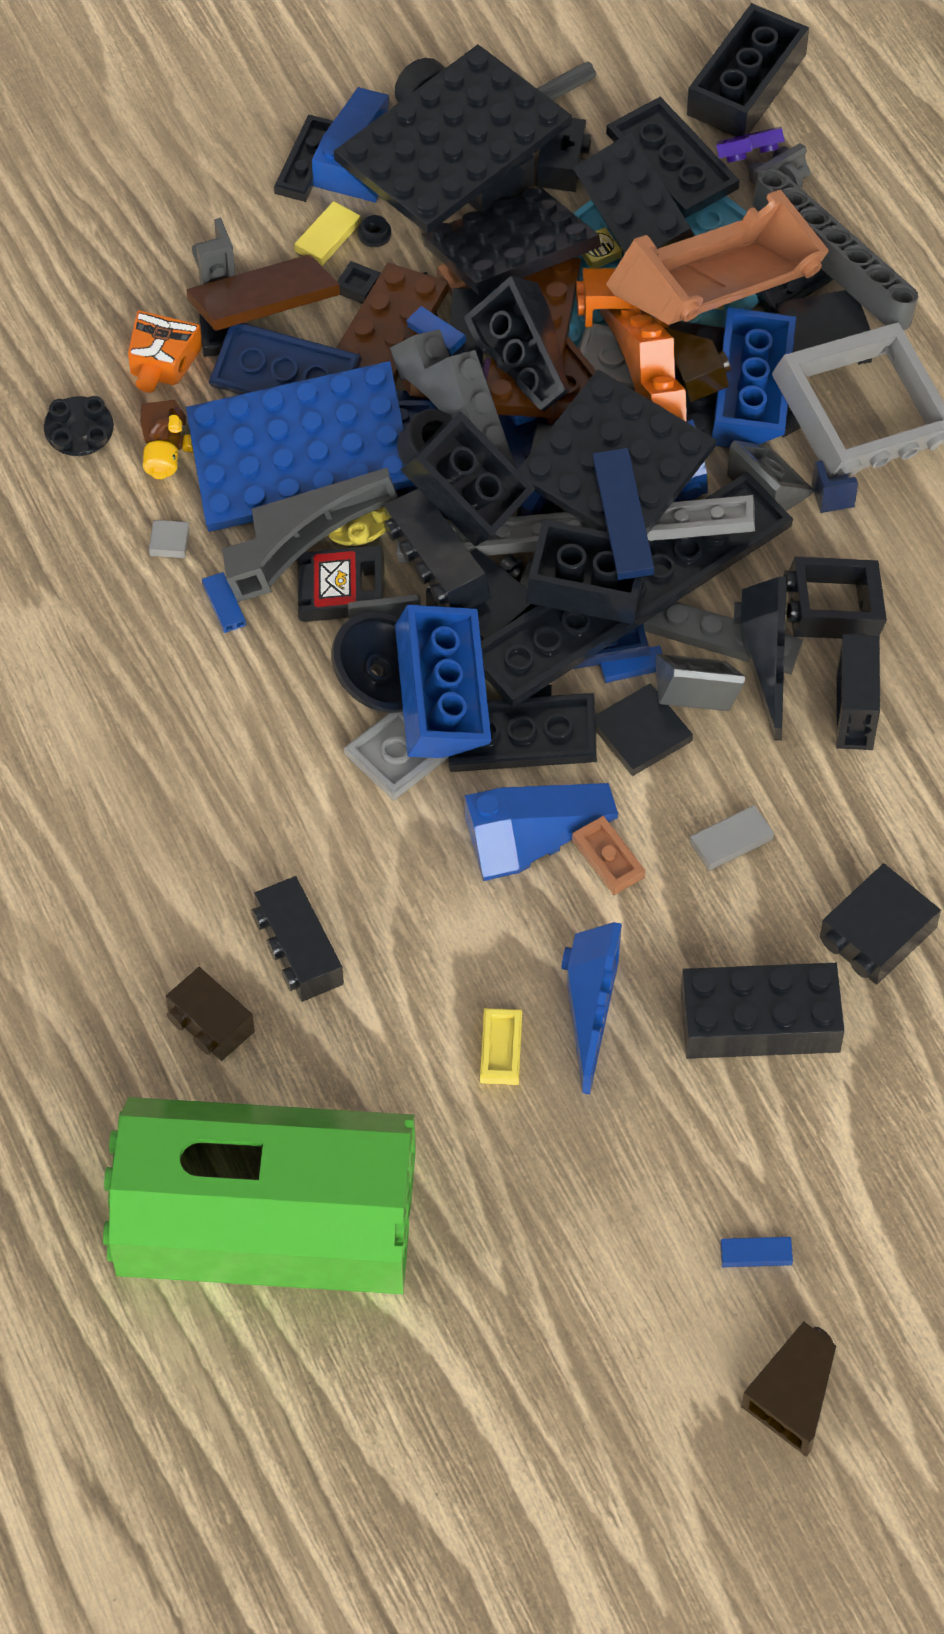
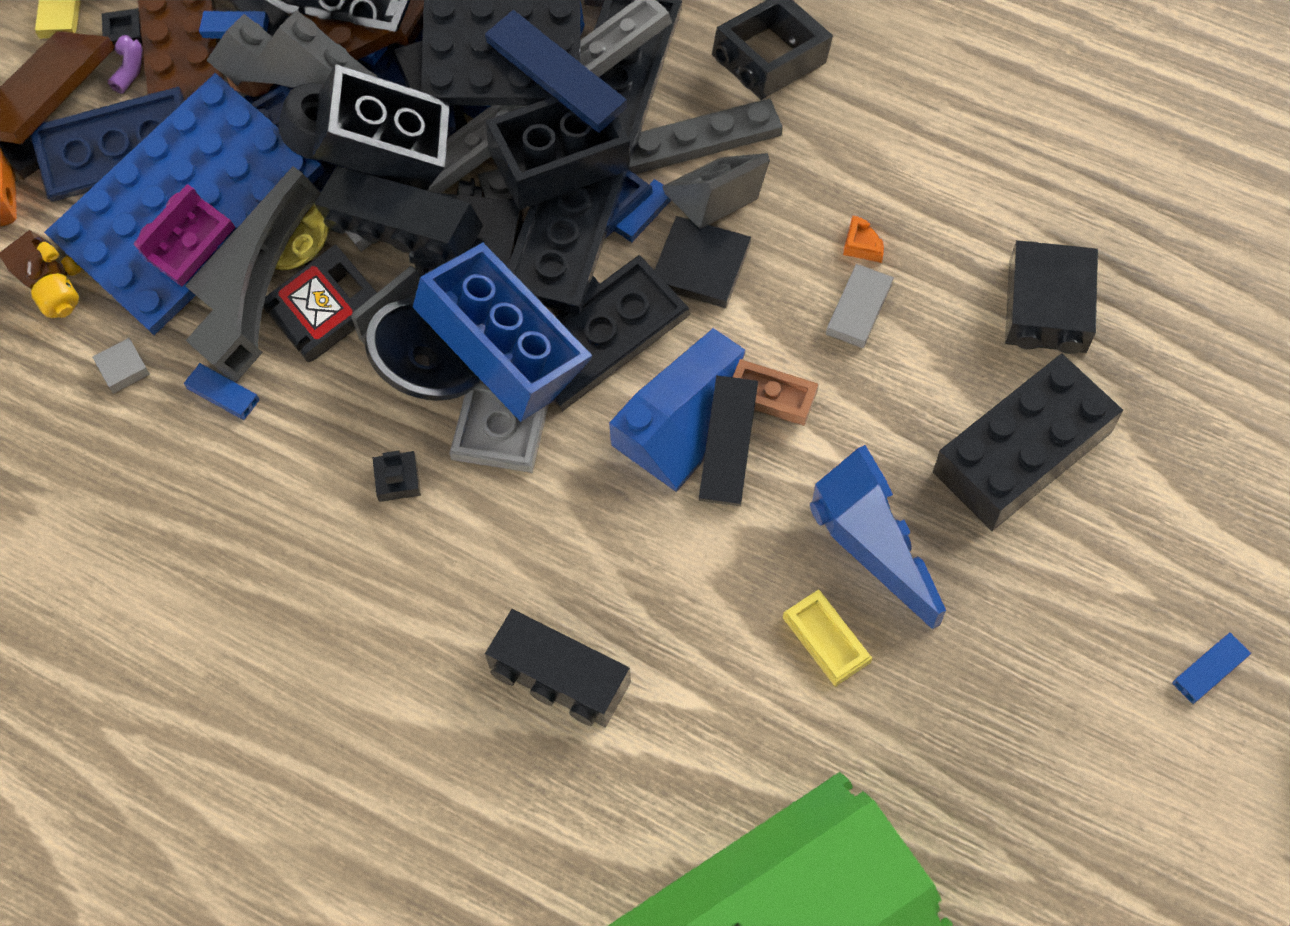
camera: 35 degrees left, 5 degrees up
dark brown brick [166,966,255,1061] -> none
black wedge [734,576,786,741] -> none
black window [836,633,880,750] -> none
none -> medium lavender arm [108,35,143,94]
none -> magenta bracket [134,185,235,287]
none -> black tile [372,450,421,502]
none -> black tile [699,375,758,507]
none -> orange tile [843,215,884,263]

